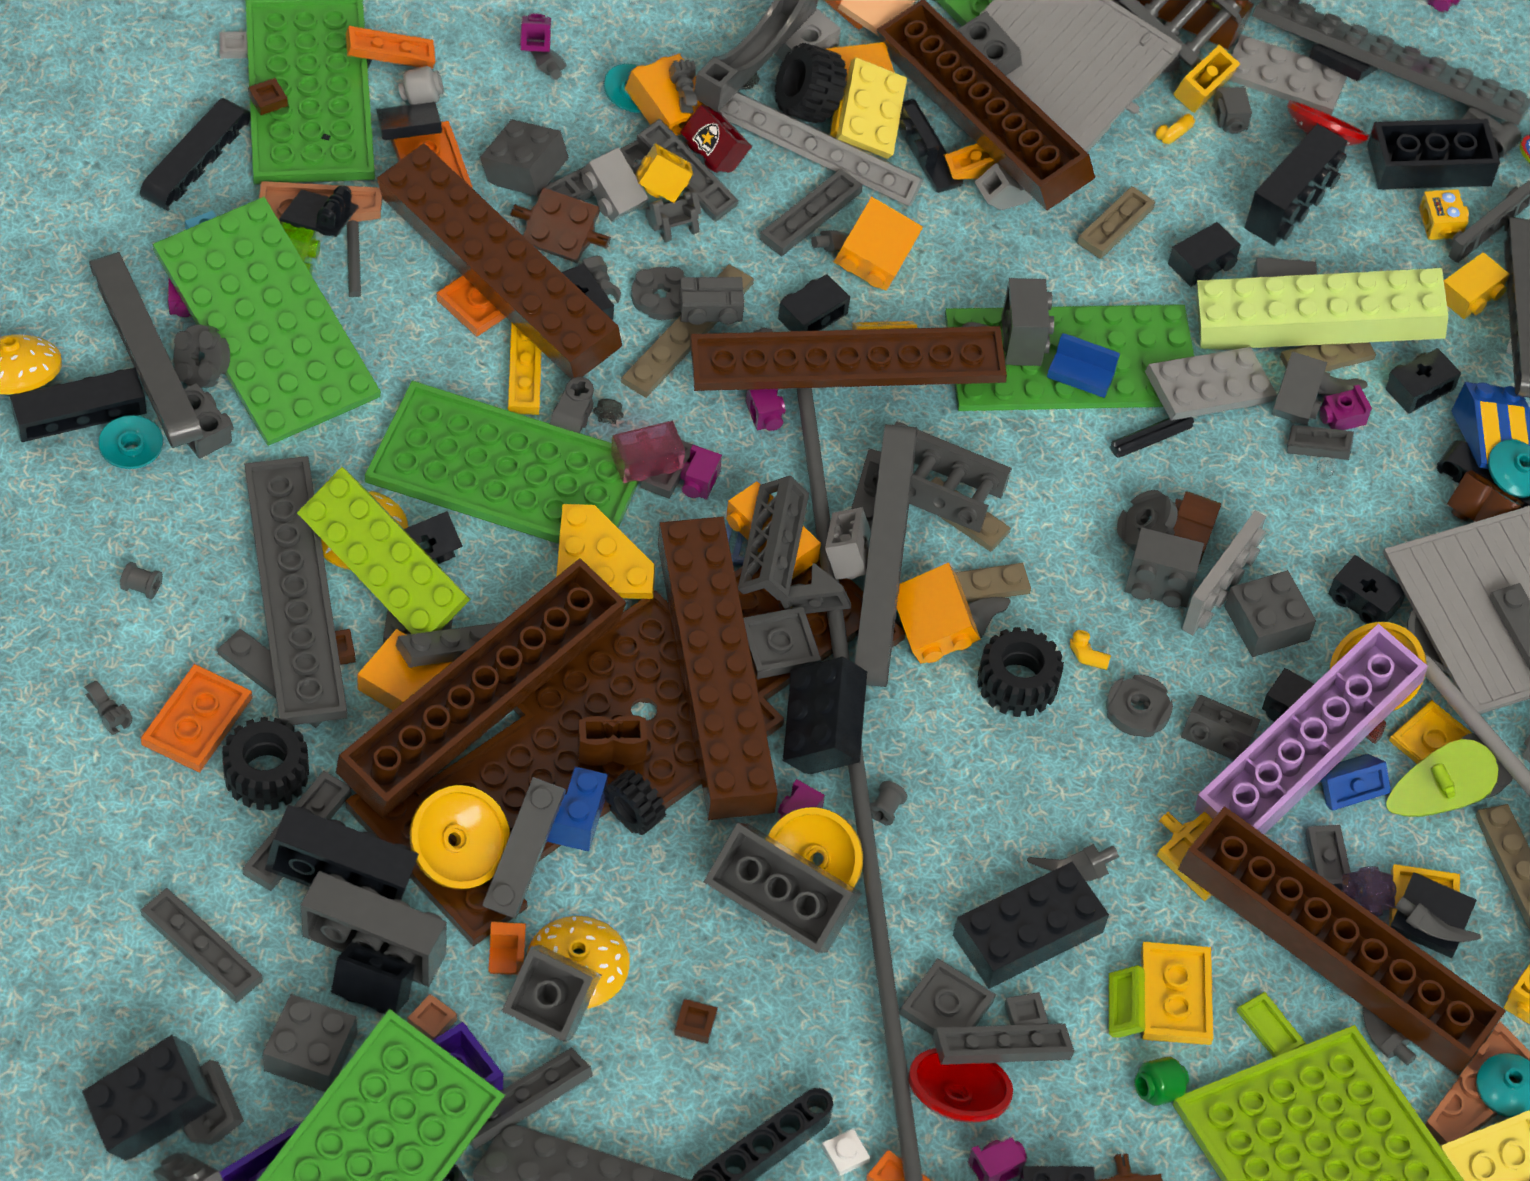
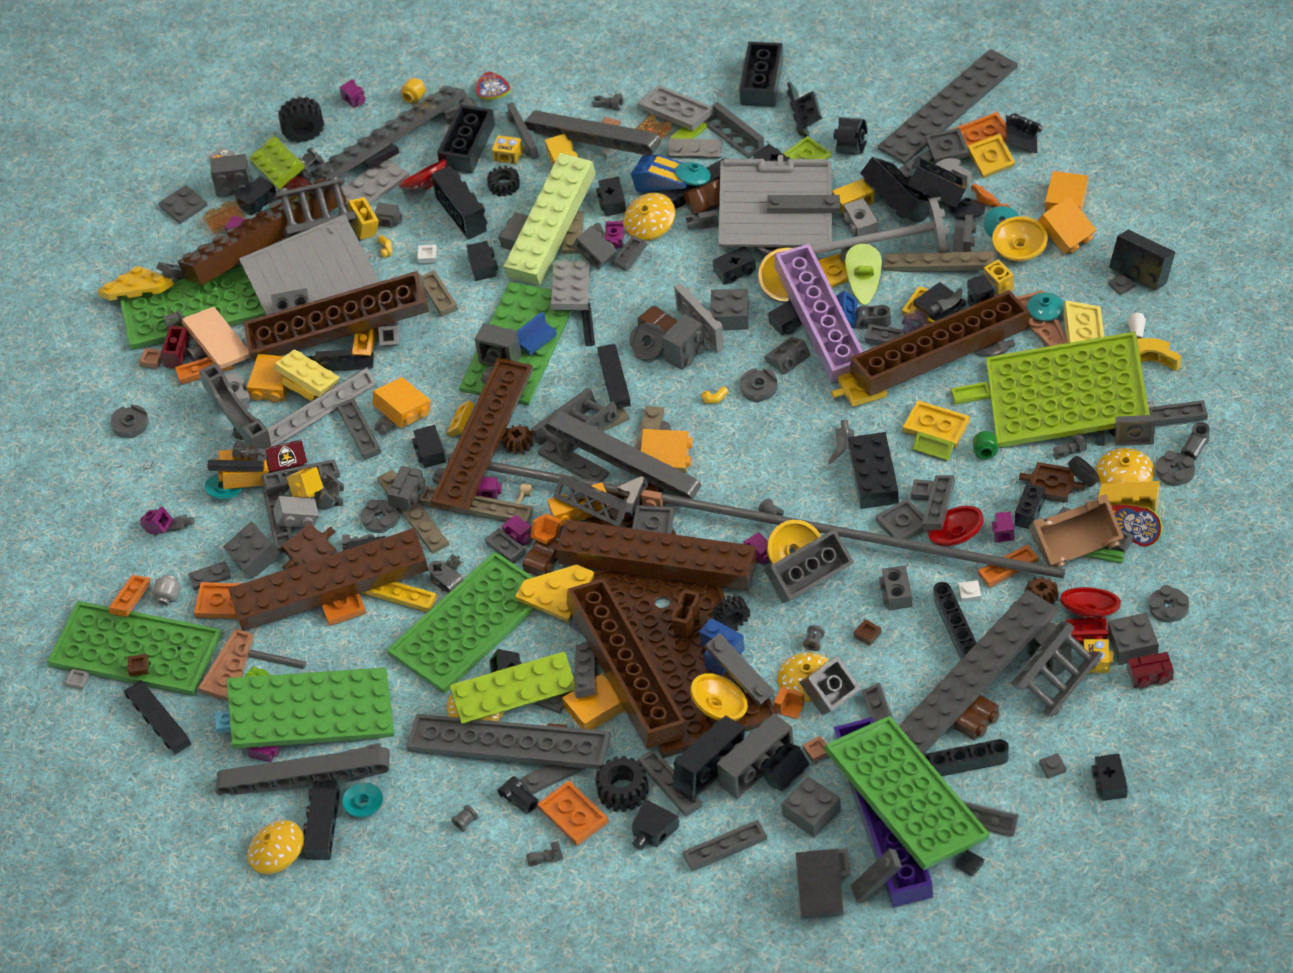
camera: 55 degrees left, 5 degrees down
dark grey plate [173,325,230,388] -> none
black hinge [279,186,359,237] -> none
black tile [376,102,442,140] -> none
clear pink brick [611,420,685,483] -> none
black tyre [774,43,847,124] -> none
black brick [783,656,867,774] -> none
light grey brick [825,507,871,580] -> none
black tyre [977,627,1064,717] -> none
none -> dark grey plate [188,561,231,590]
none -> black axle [207,459,264,472]
none -> yellow head [400,78,426,103]
none -> white plate [418,245,437,263]
none -> dark tan plate [418,486,533,523]
none -> black tyre [487,165,520,197]
none -> black piece [497,776,539,814]
none -> reddish brown gear [502,424,534,455]
none -> tan hand [515,484,533,504]
none -> reddish brown brick [522,540,559,576]
none -> orange panel [530,513,562,544]
none -> black beam [597,343,631,409]
none -> yellow dish [623,193,676,241]
none -> black torso [632,799,680,850]
none -> nougat plate [641,490,663,507]
none -> dark grey plate [685,210,718,230]
none -> dark grey bush [803,625,825,651]
none -> dark grey piece [856,305,891,329]
none -> dark grey brick [879,565,912,610]
none -> black brick [967,274,994,307]

